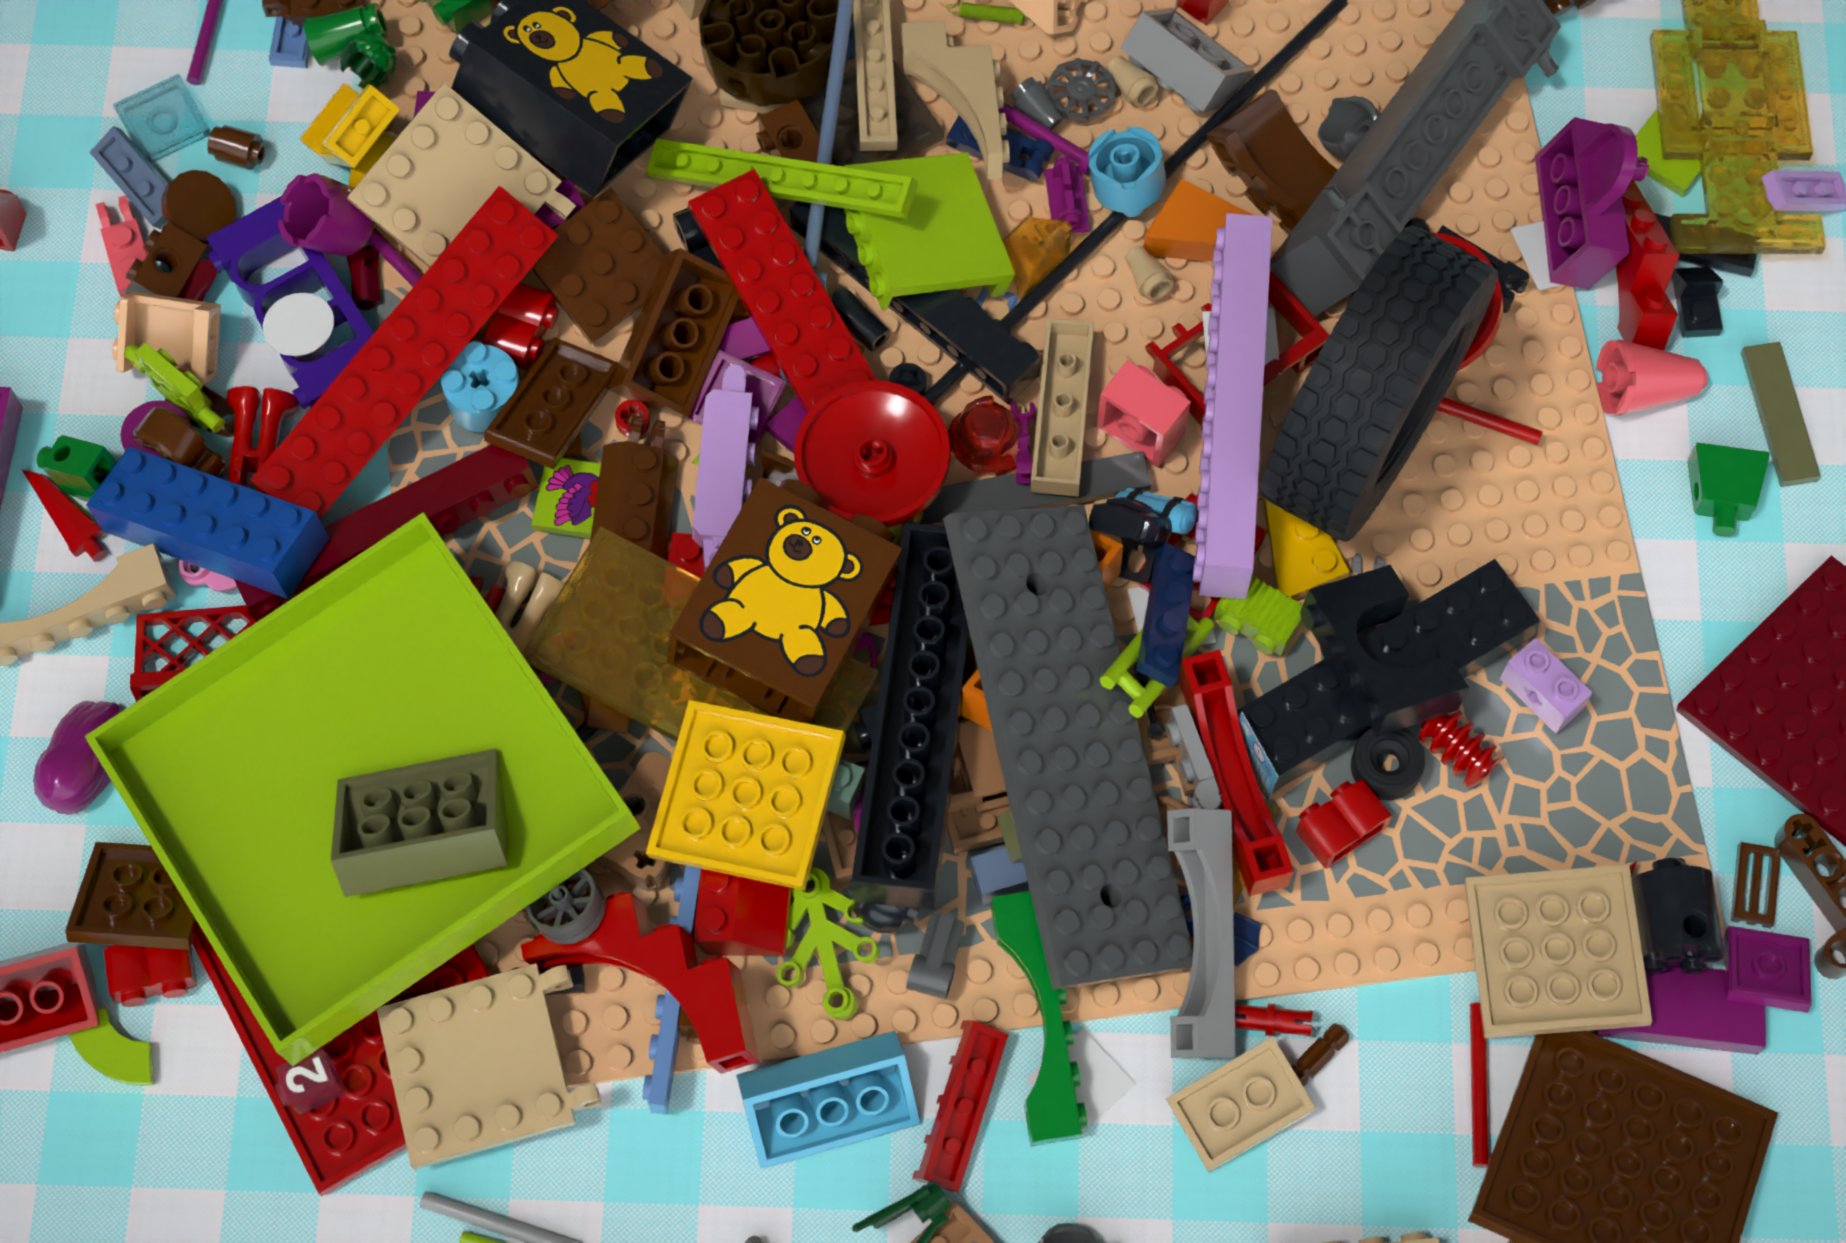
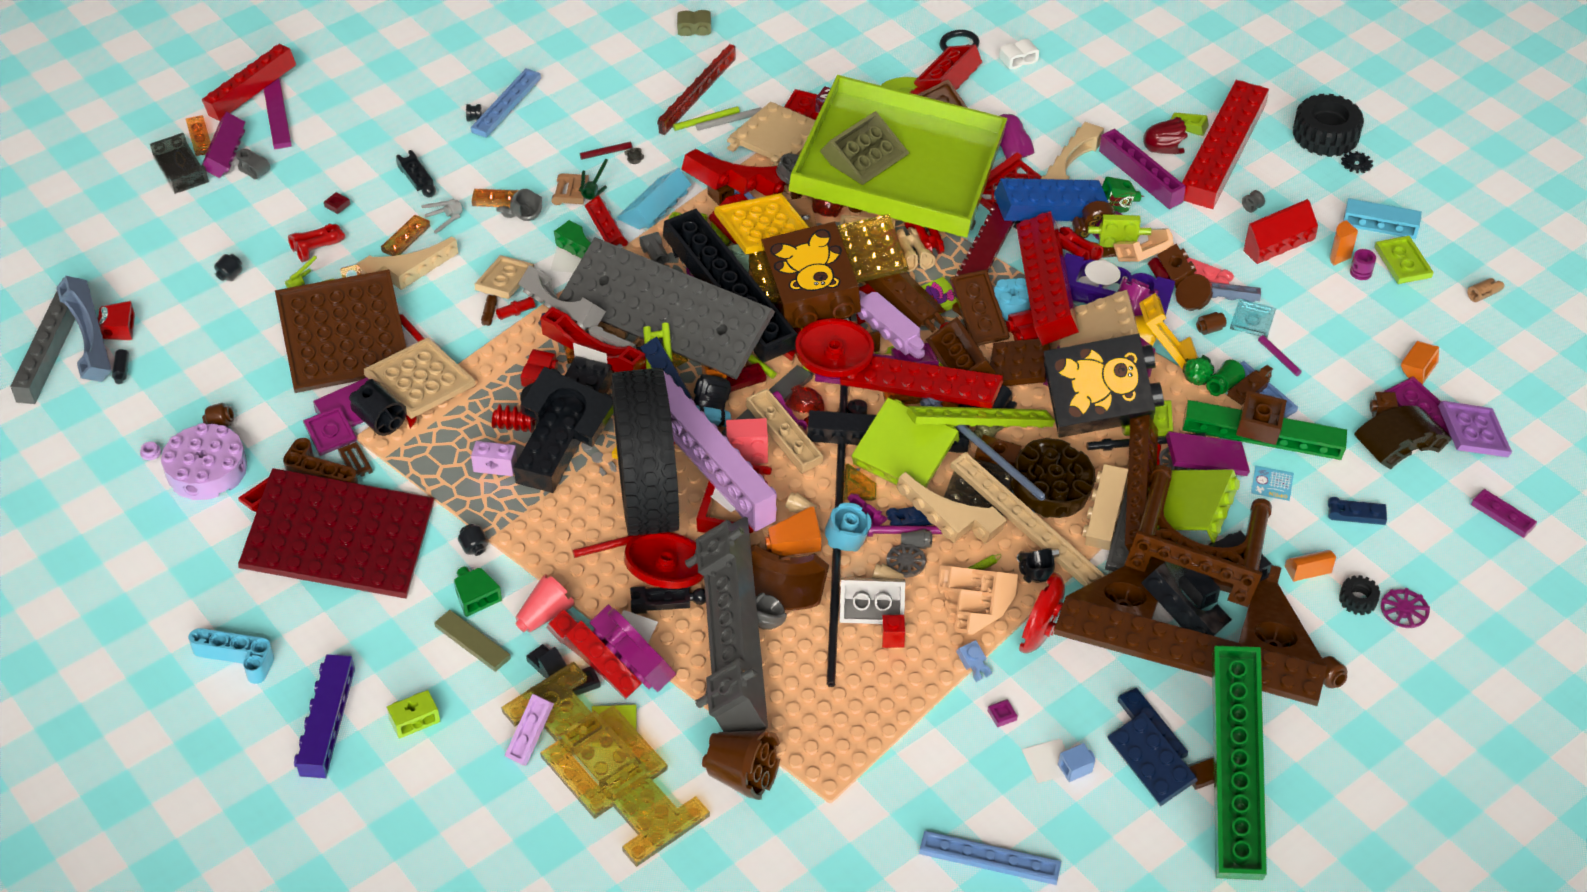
camera: 140 degrees right, 20 degrees down
none -> black head [458,524,489,556]

